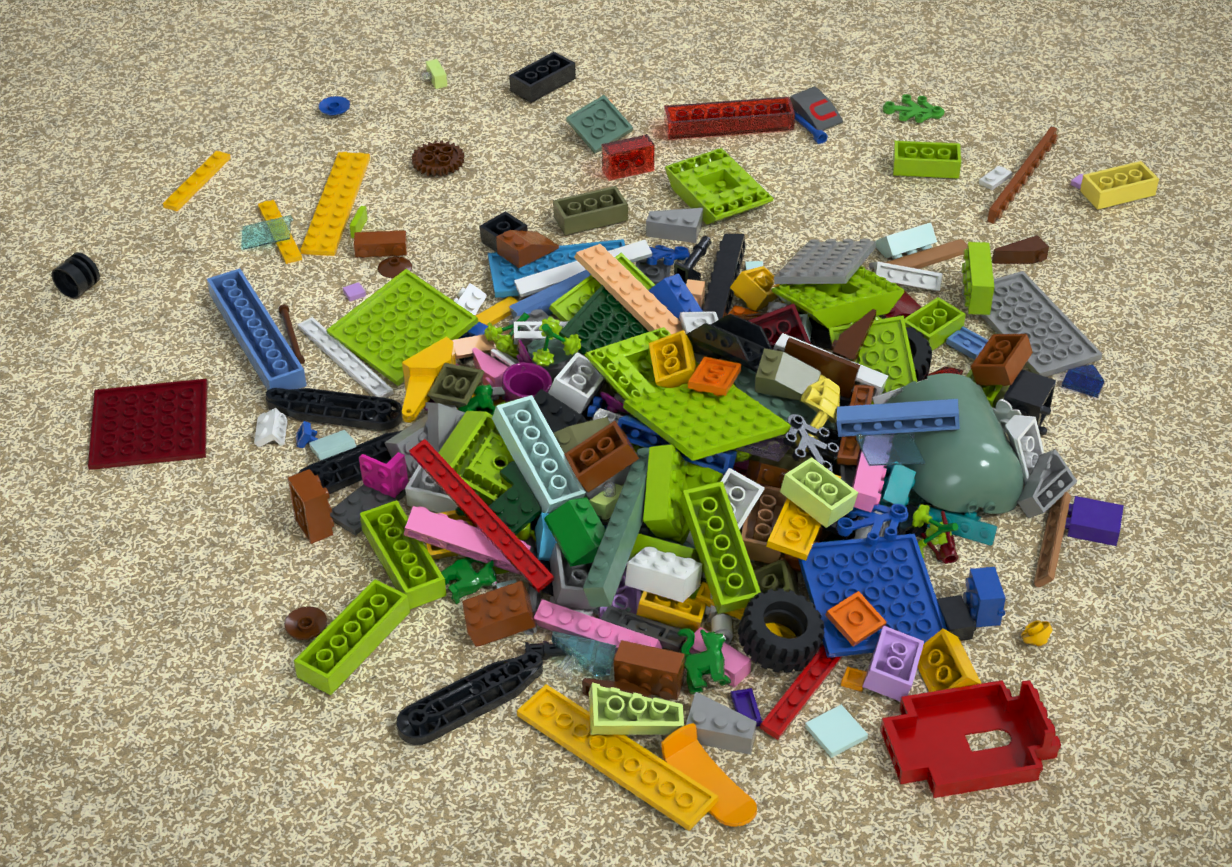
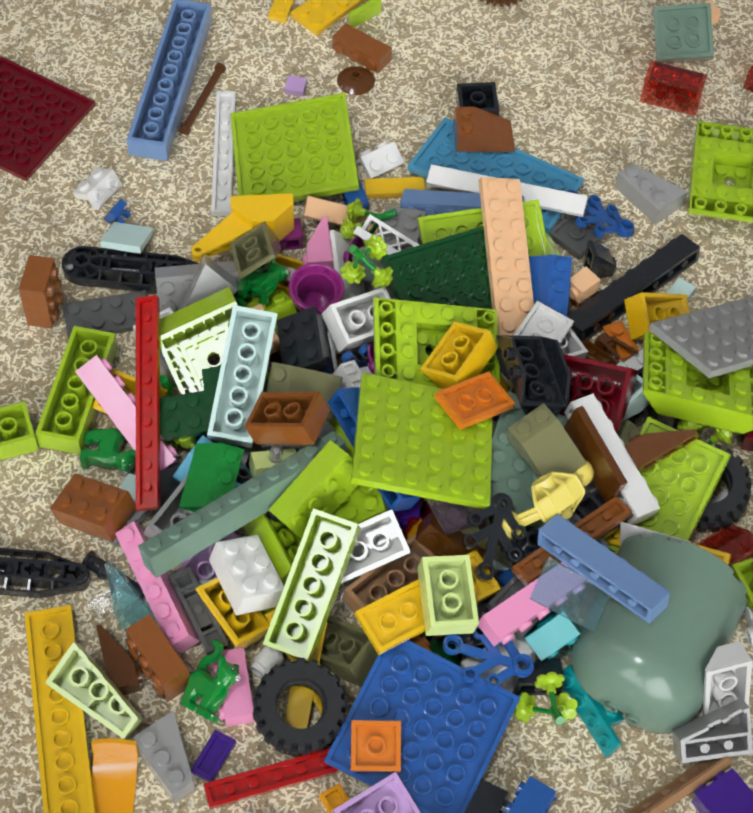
camera: 35 degrees right, 15 degrees up
black beam [266,388,403,430] -> none
dark pink bracket [359,452,409,498] -> none
olive brick [553,186,628,235] -> none
black pin [683,236,712,269] -> none
dark red plant [921,511,959,564] -> none

